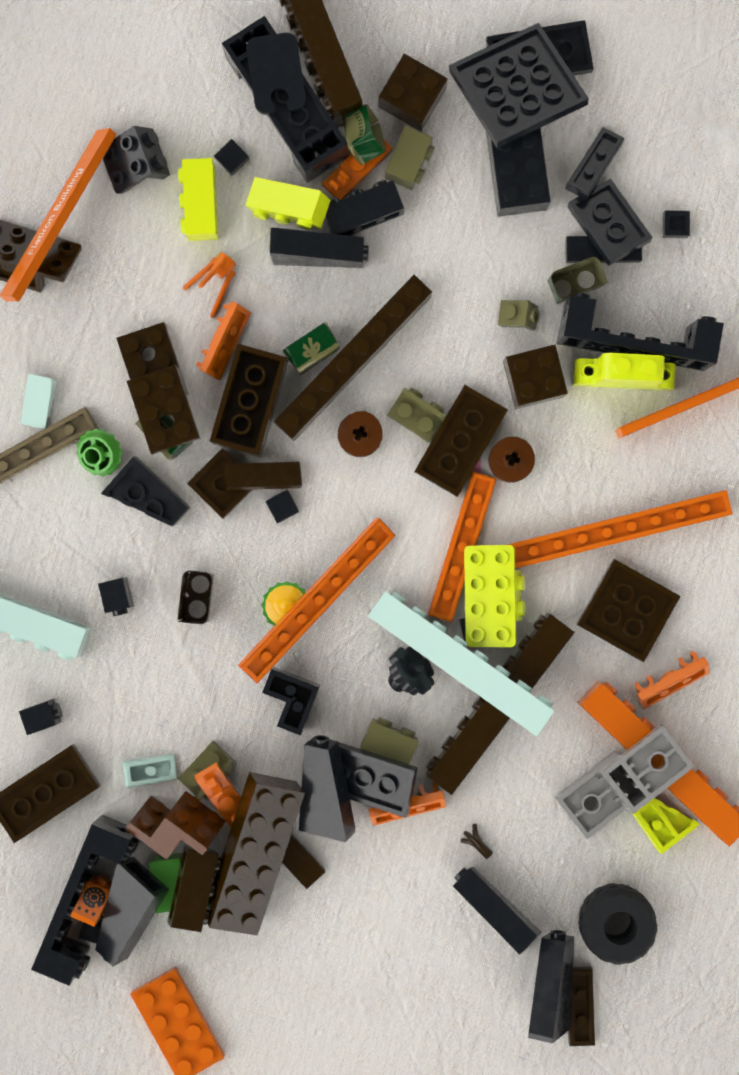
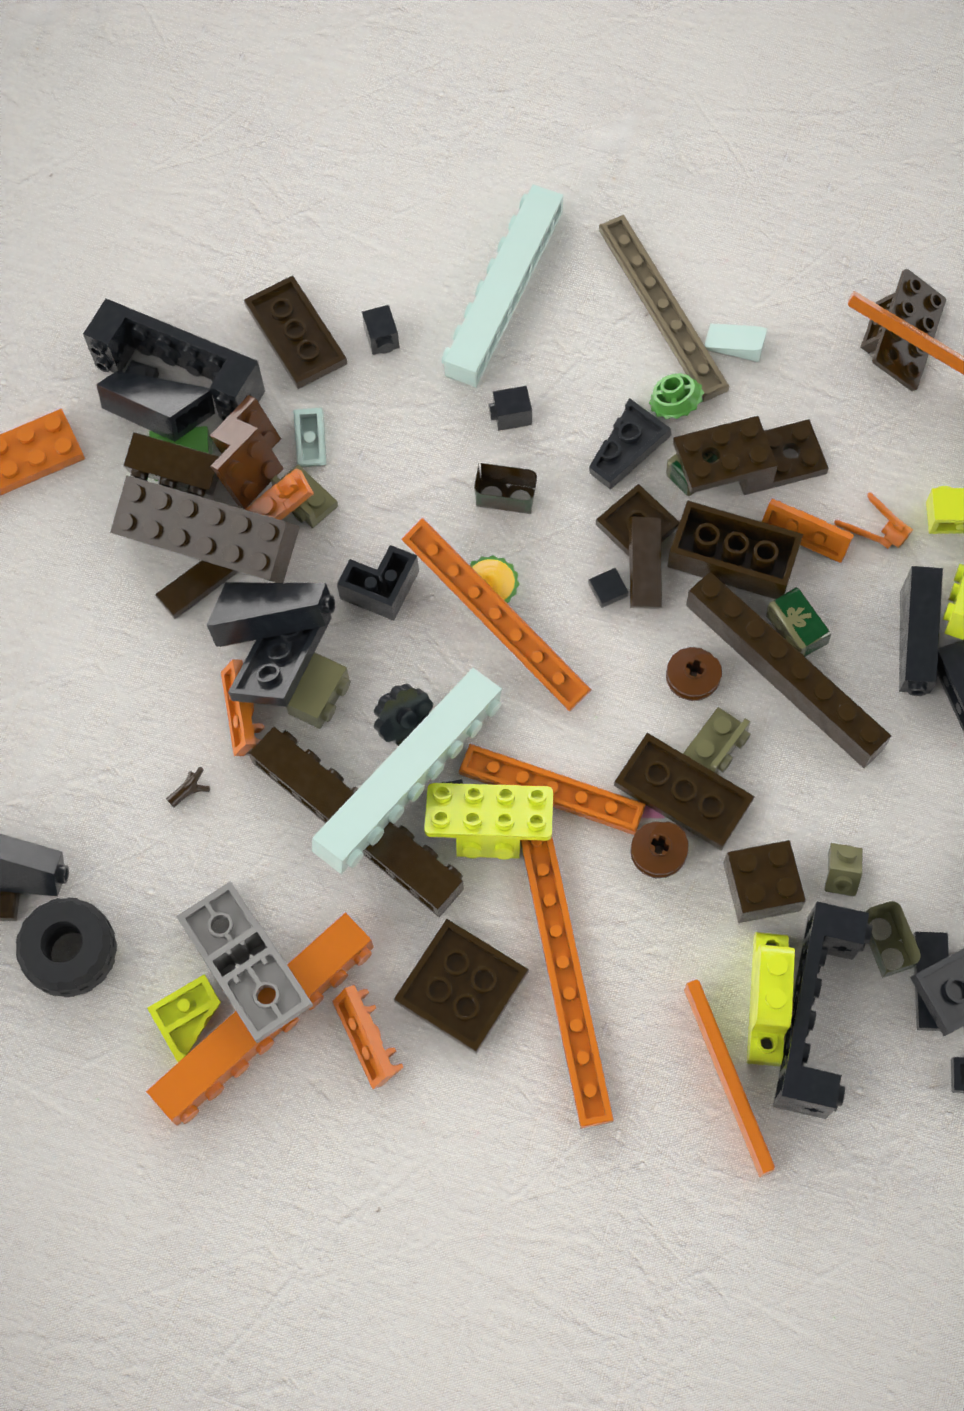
camera: 95 degrees right, 20 degrees down
orange slope [70,875,112,926] -> none
black slope [453,867,542,955] -> none

